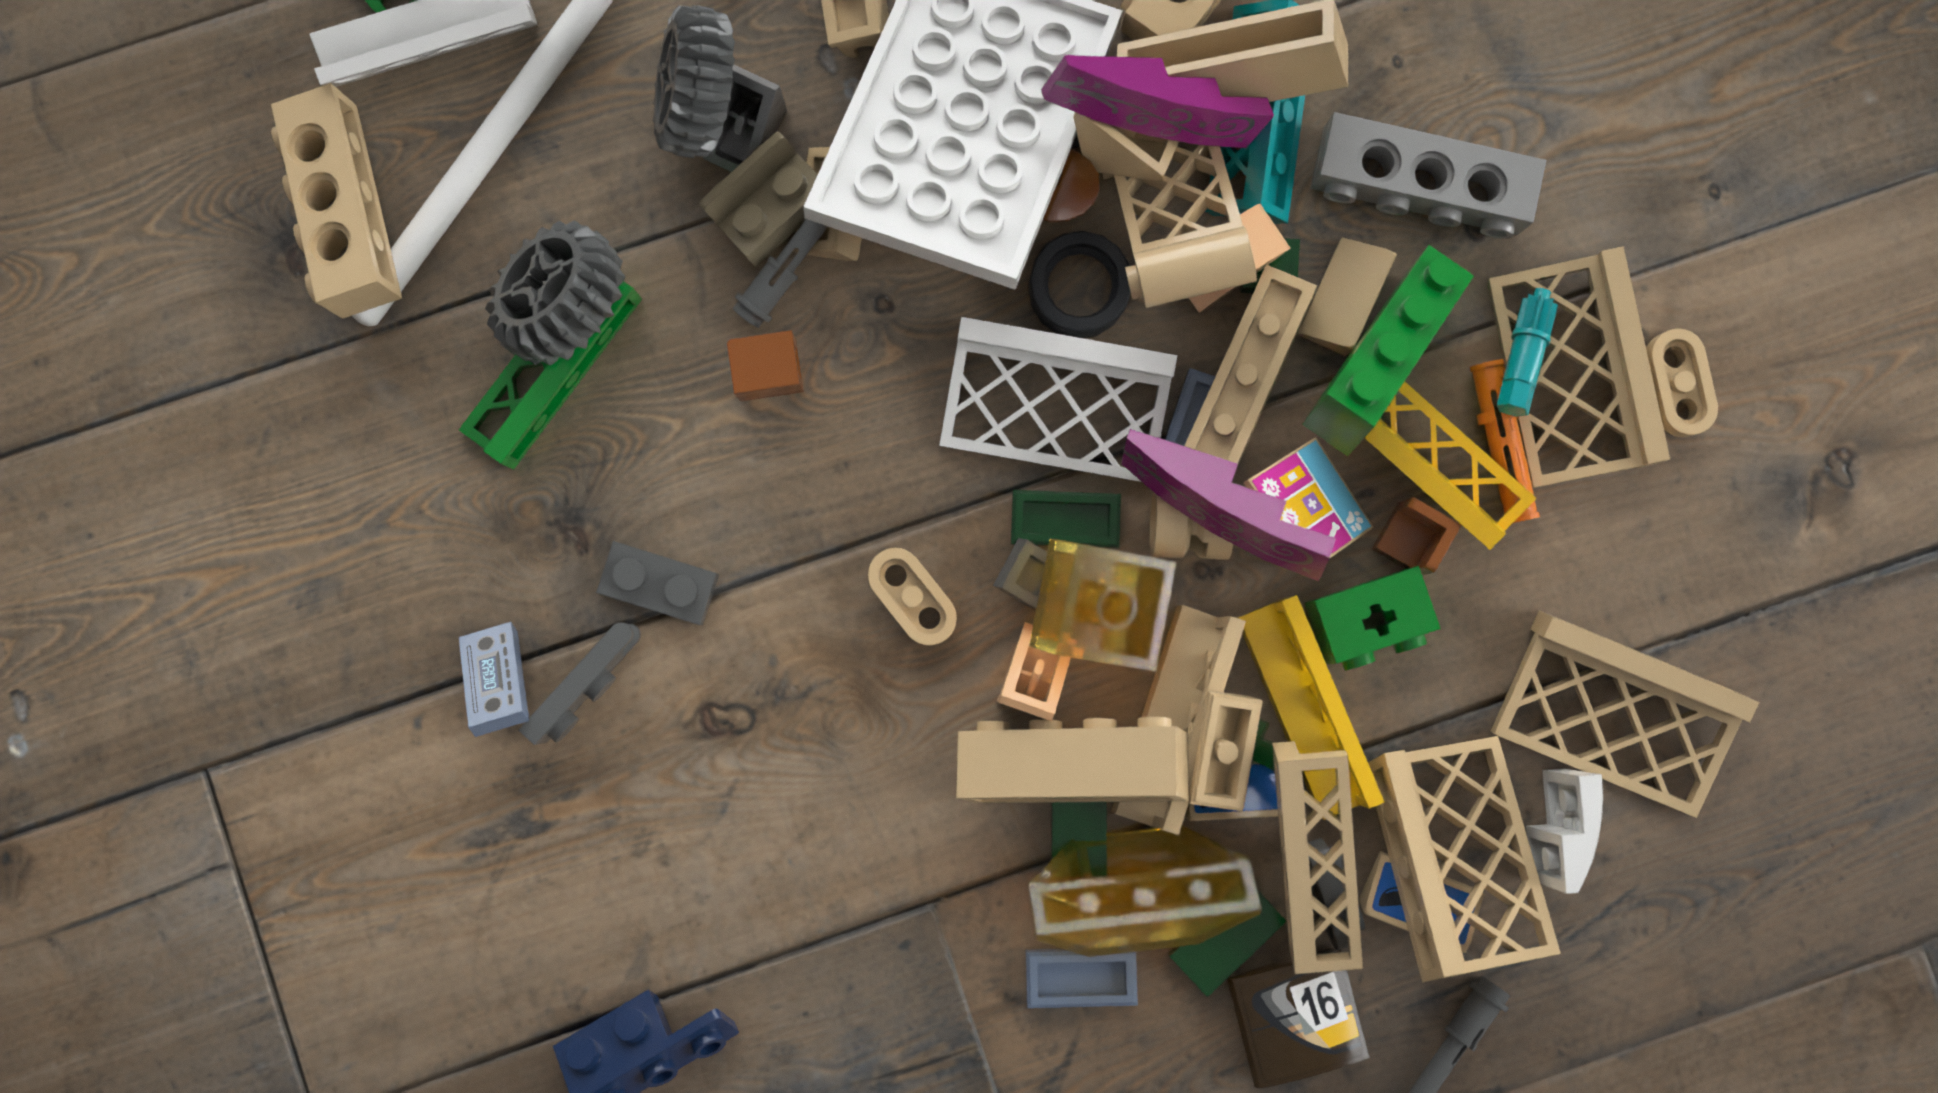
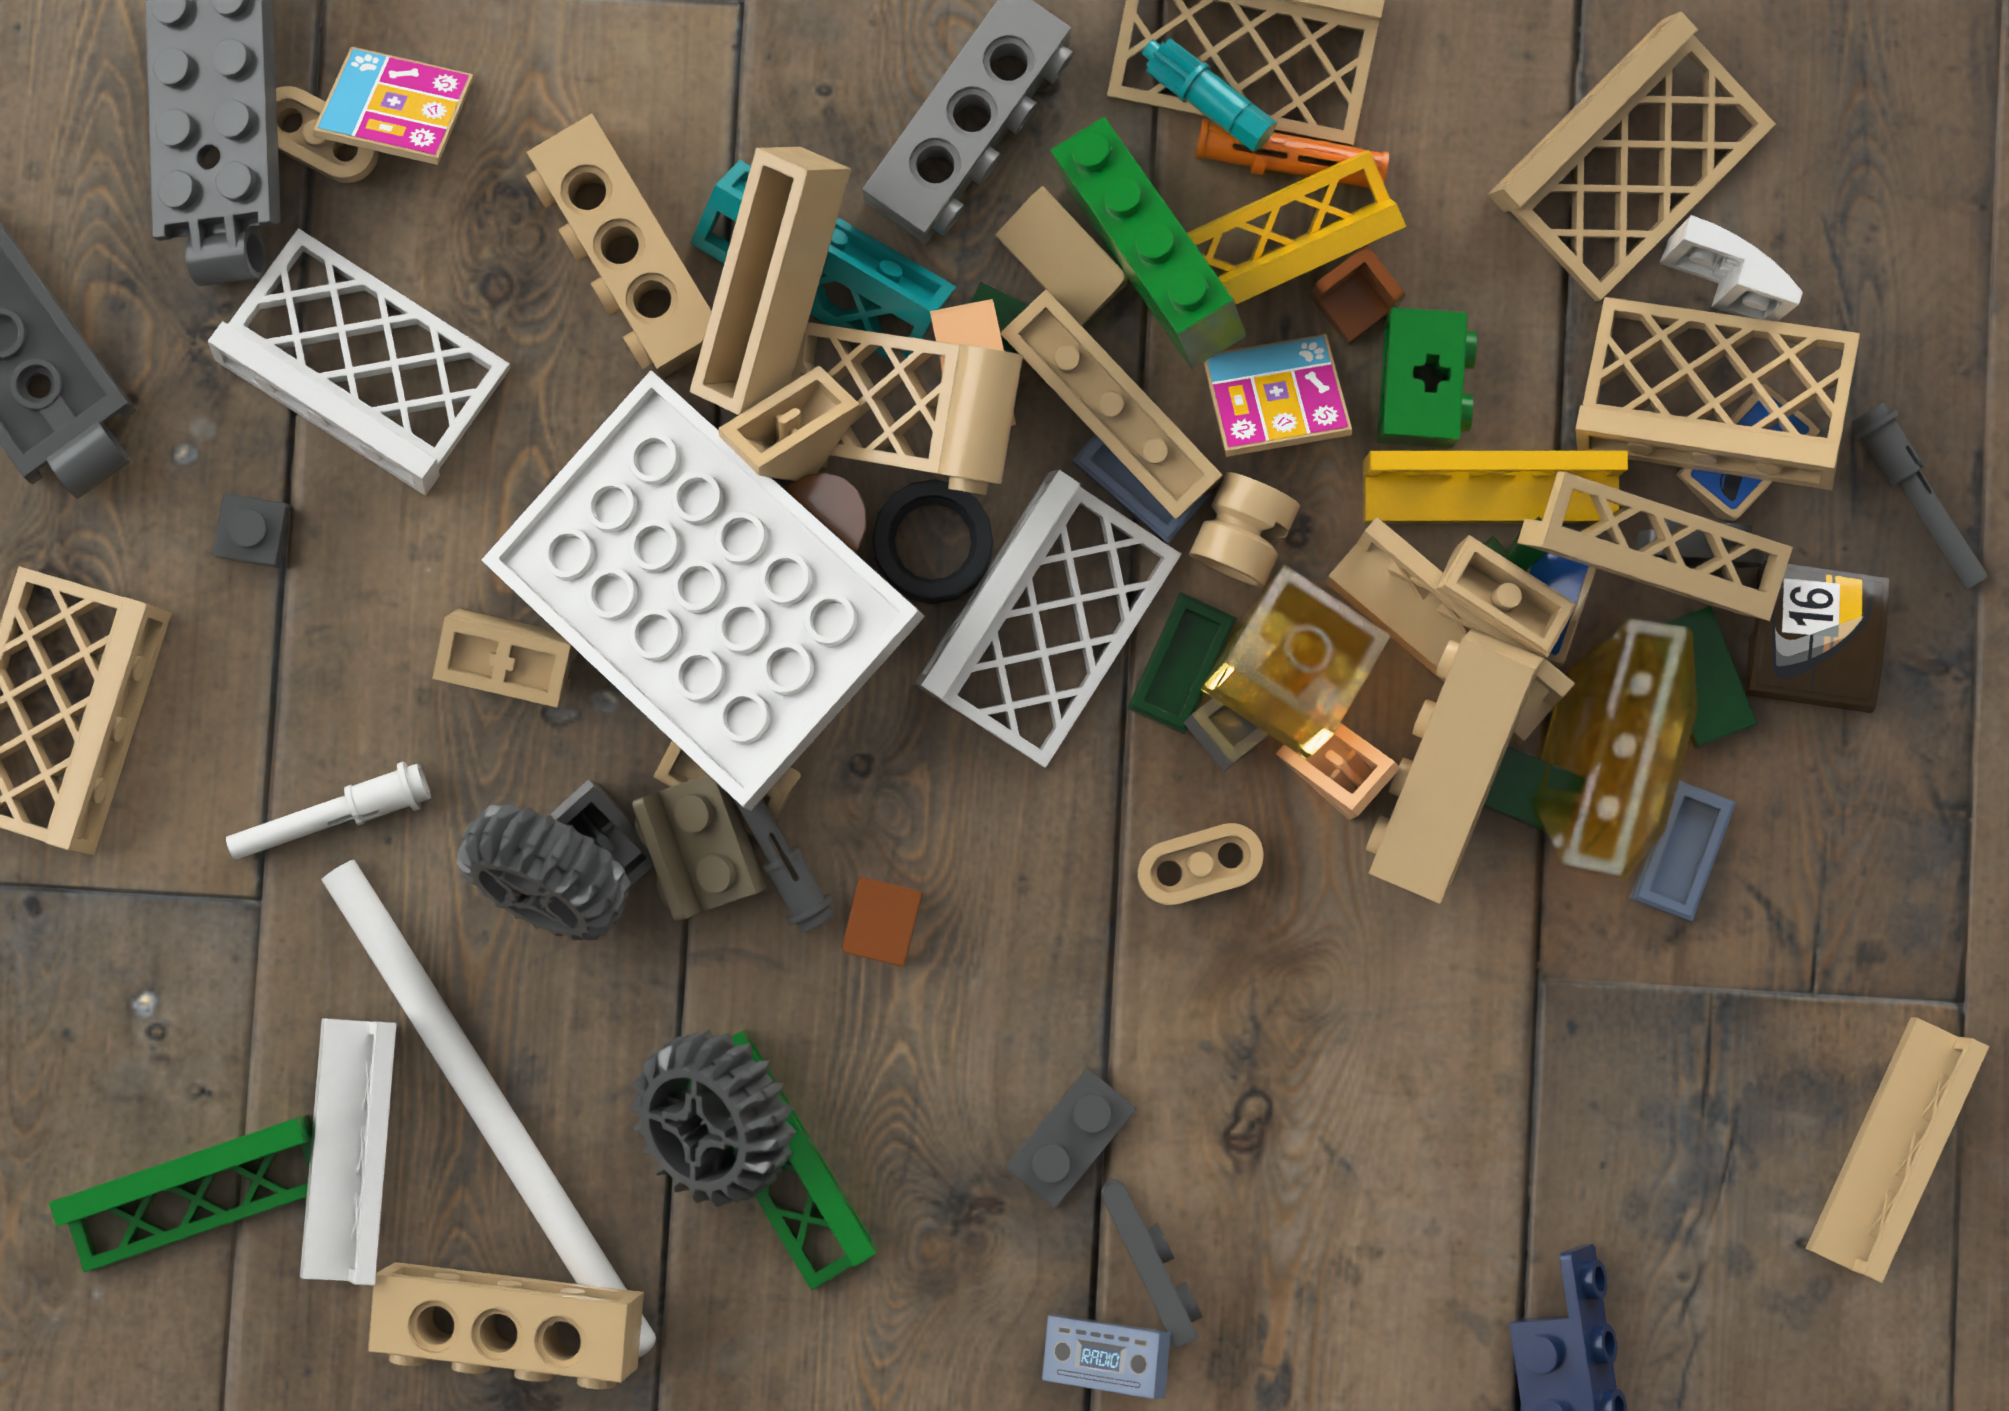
camera: 65 degrees left, 0 degrees up
magenta slope [1041,55,1274,148] -> none
slope [1121,429,1336,581] -> none

